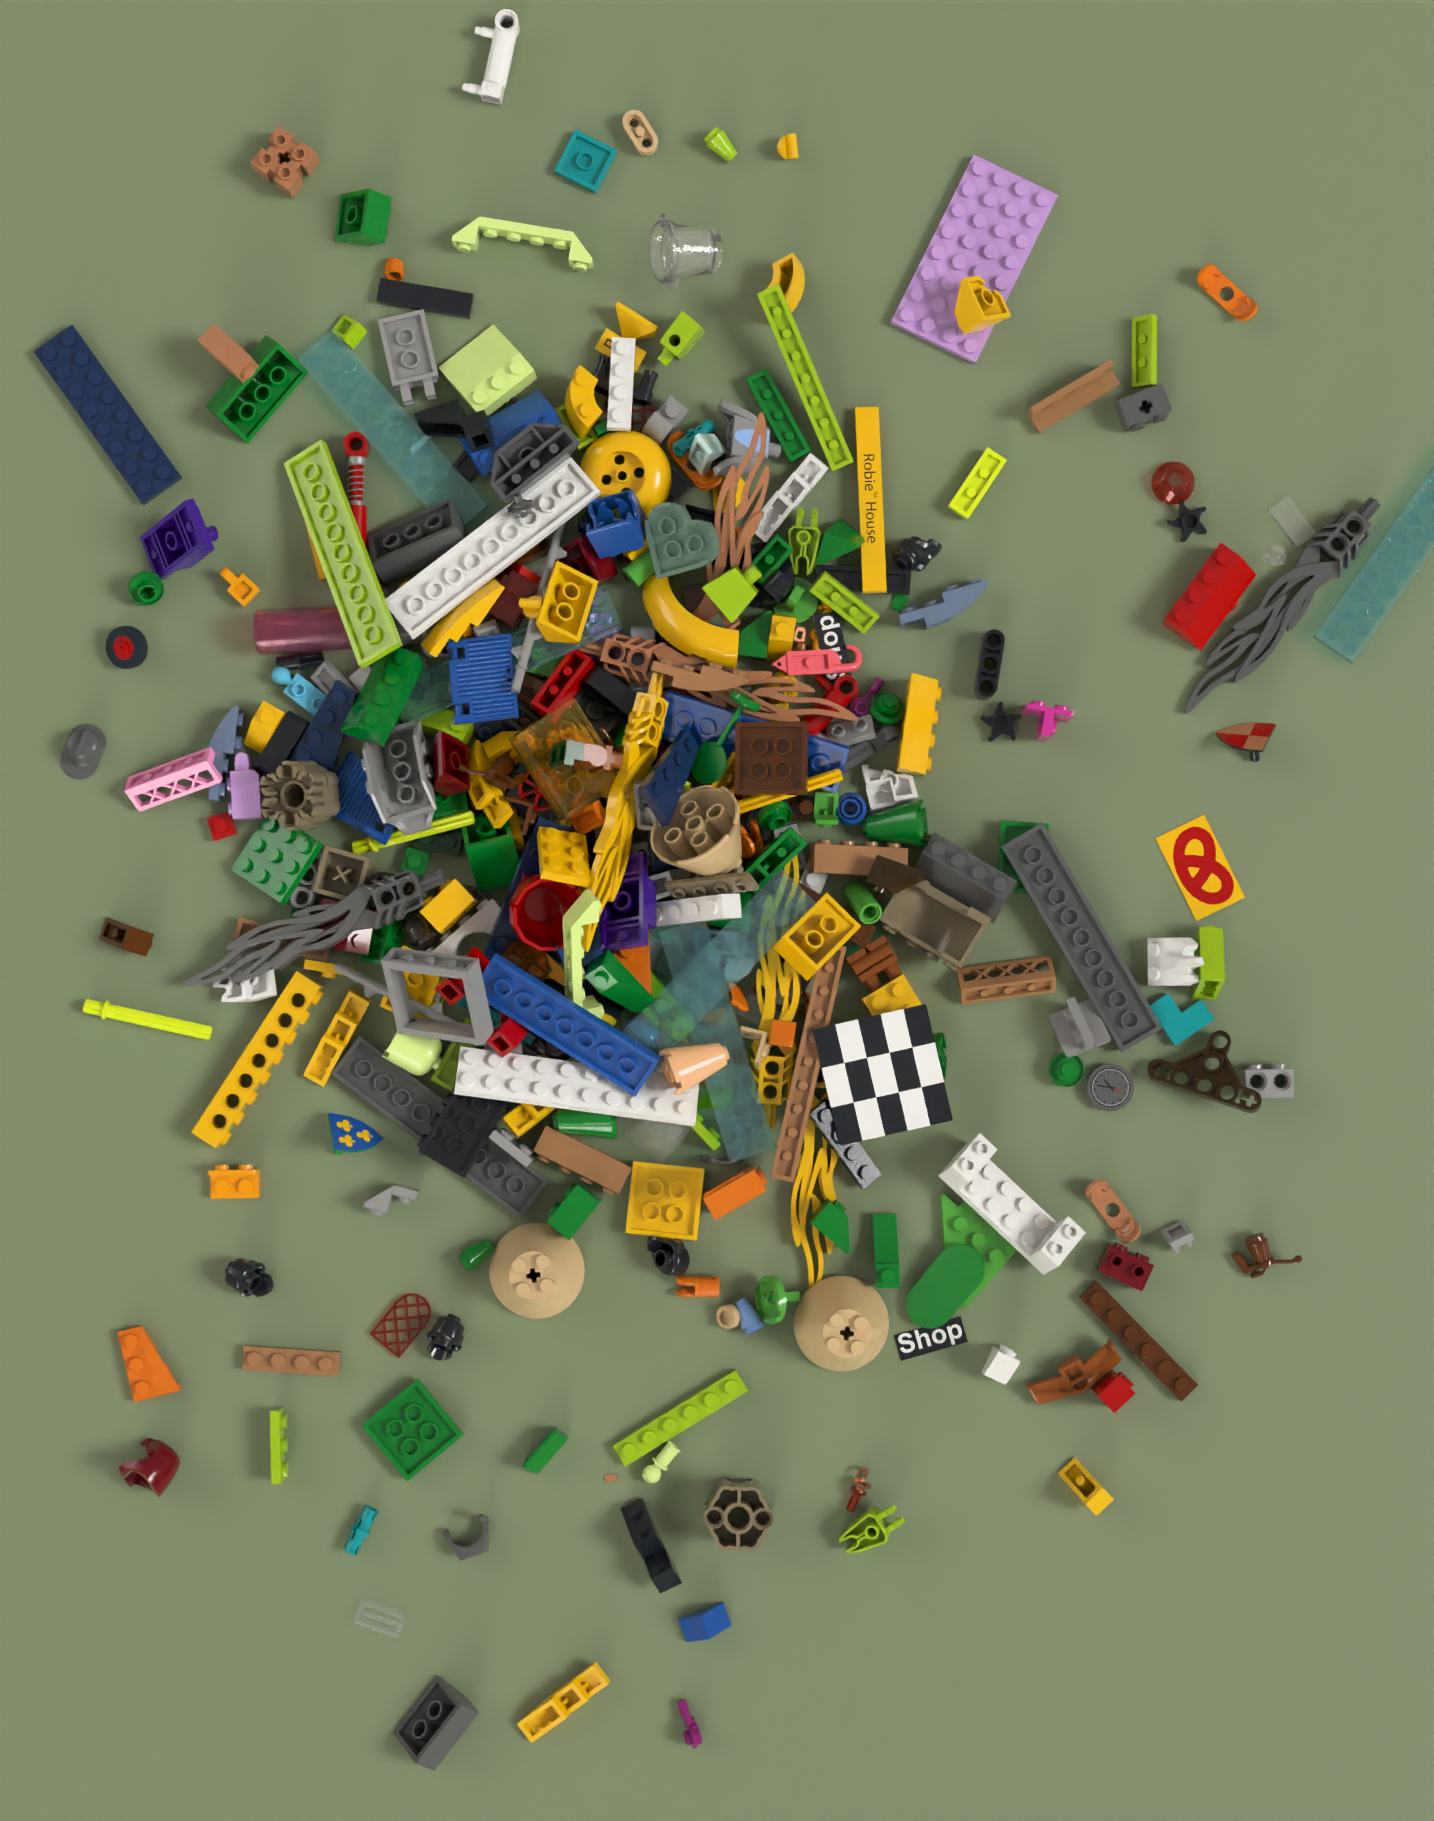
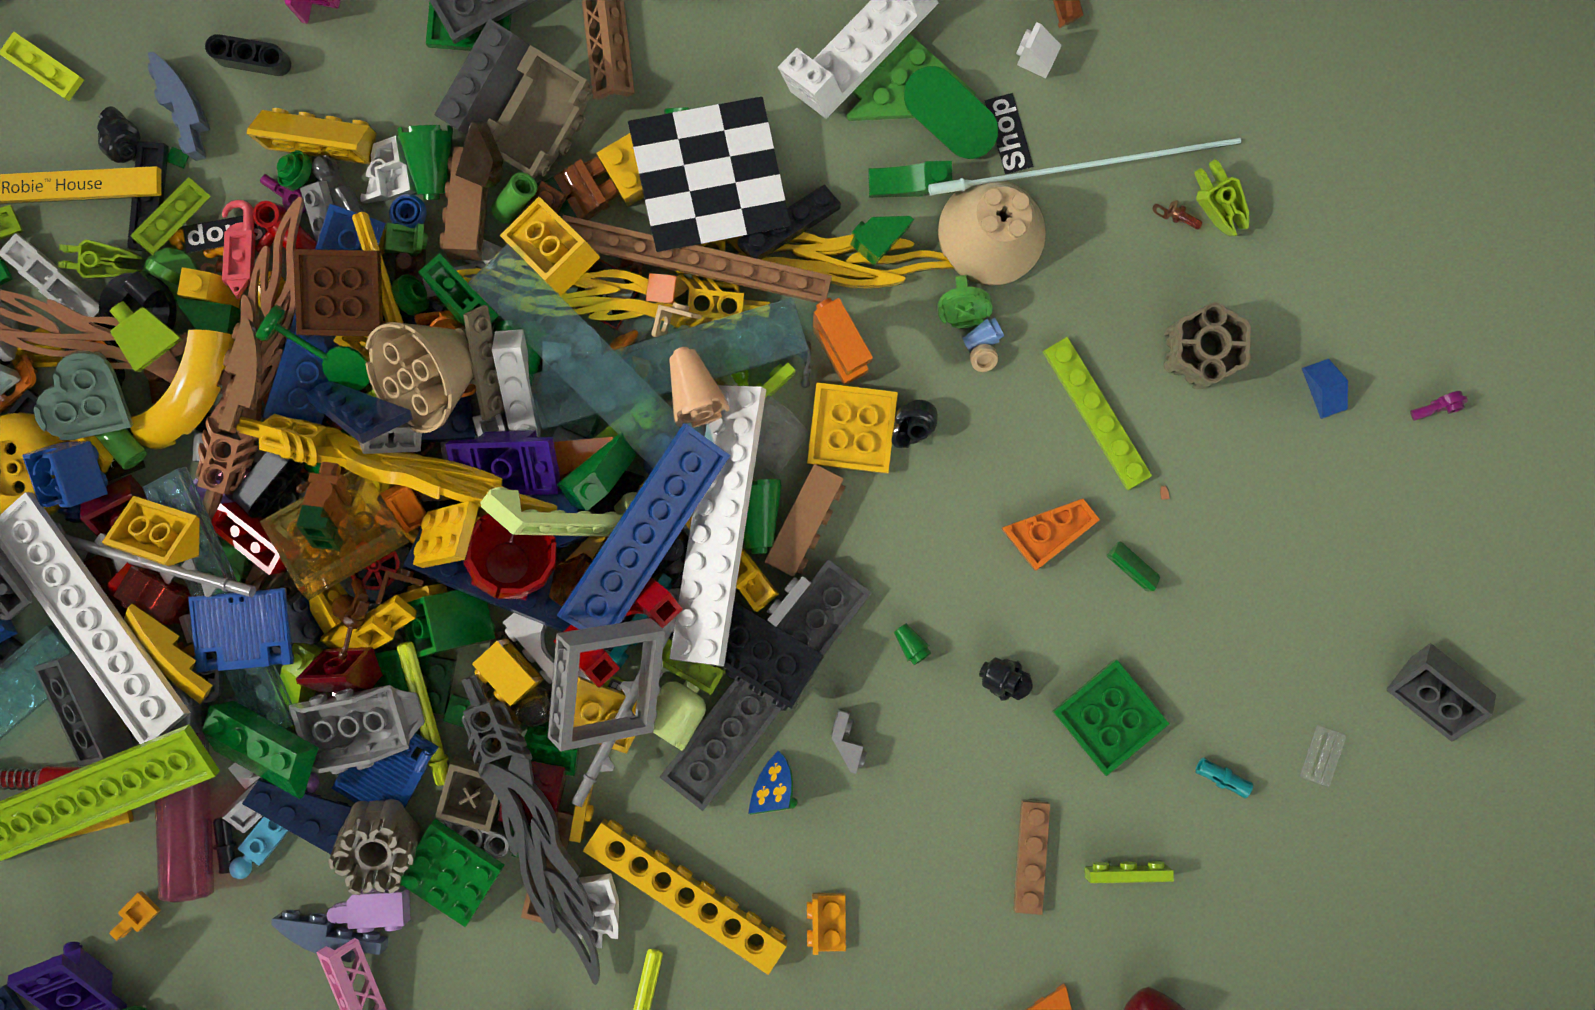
camera: 90 degrees left, 0 degrees up
red plate [207,812,238,842] -> none
black head [225,1258,274,1297] -> none
yellow slope [244,700,286,754] -> none
black beam [254,711,310,776] -> none
yellow slope [303,989,372,1087] -> none
clear red window [370,1293,431,1358] -> none
dark grey helmet [443,1514,489,1560] -> none
tan cone [489,1222,585,1319] -> none
dark grey plant [507,493,534,519] -> none
yellow slope [517,1661,611,1743] -> none
yellow plate [519,595,543,619] -> none
green brick [547,1182,602,1240] -> none
black arch [620,1498,682,1594] -> none
yellowish green pin [642,1441,680,1484] -> none
orange hinge [676,1275,720,1298] -> none
green slope [751,534,794,585] -> none
green slope [816,519,865,566] -> none
black animal [980,702,1022,742] -> none
none -> light aqua piece [928,138,1241,195]
none -> orange wing [1001,498,1100,571]

